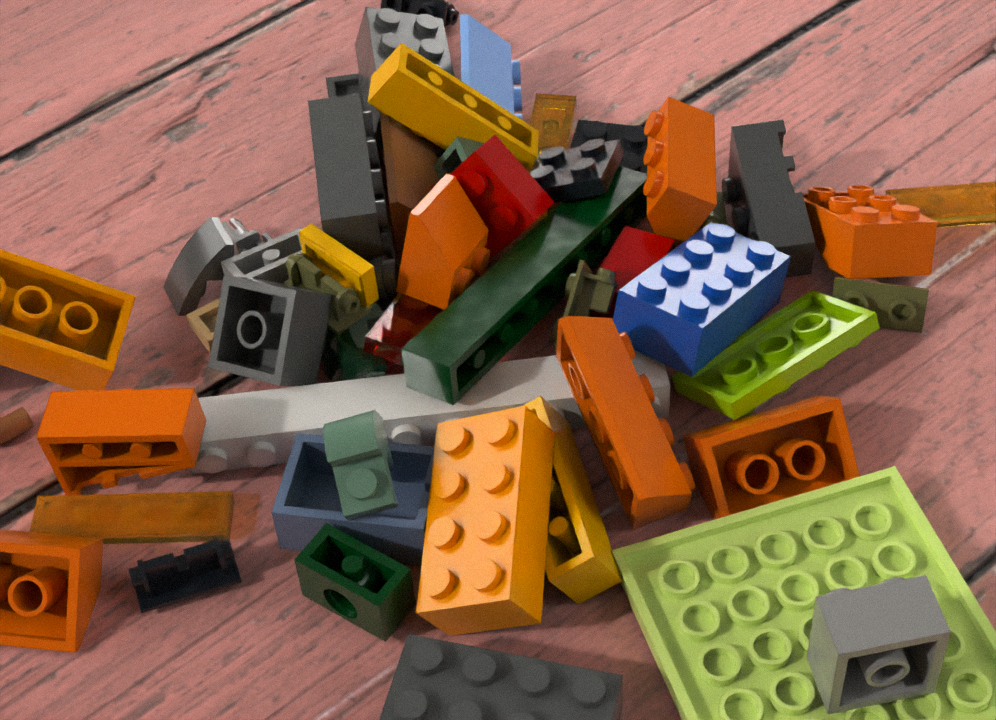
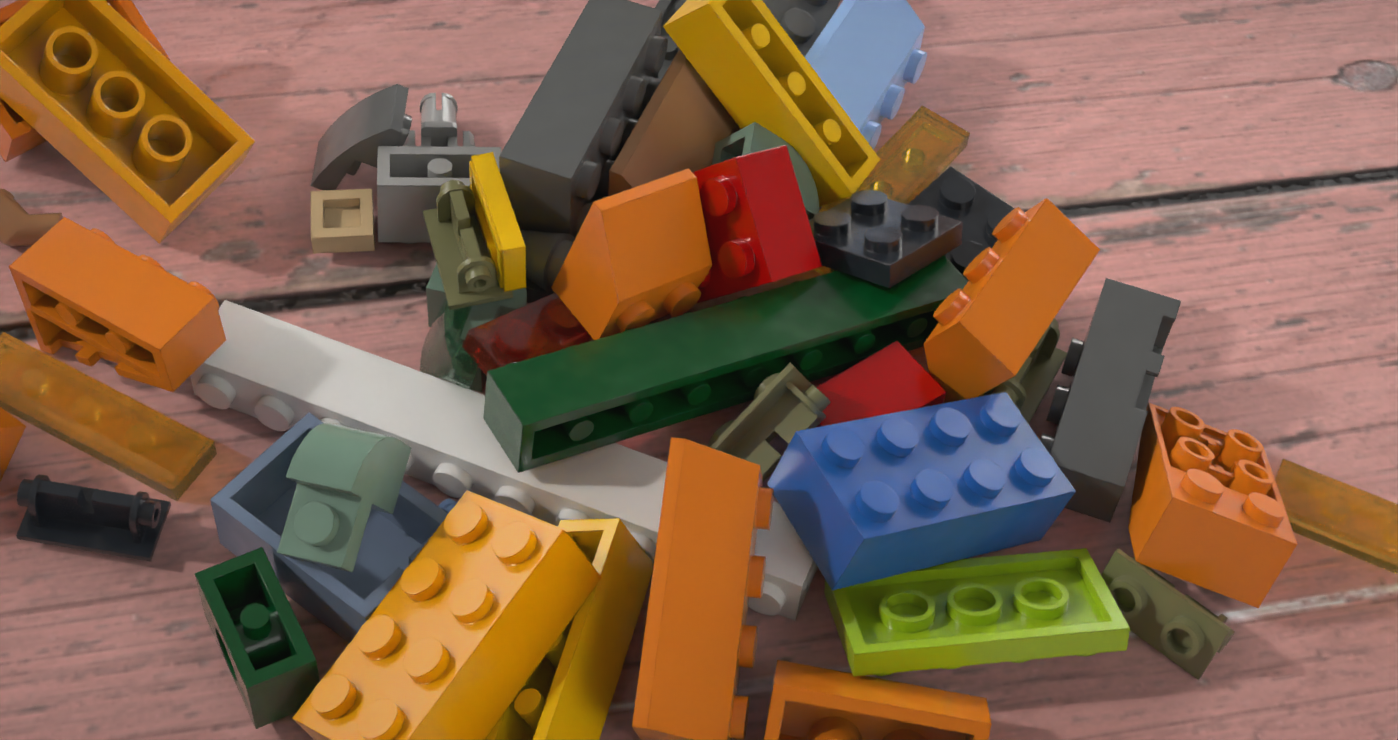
camera: 20 degrees right, 5 degrees up
dark grey brick [208,275,332,386] -> none

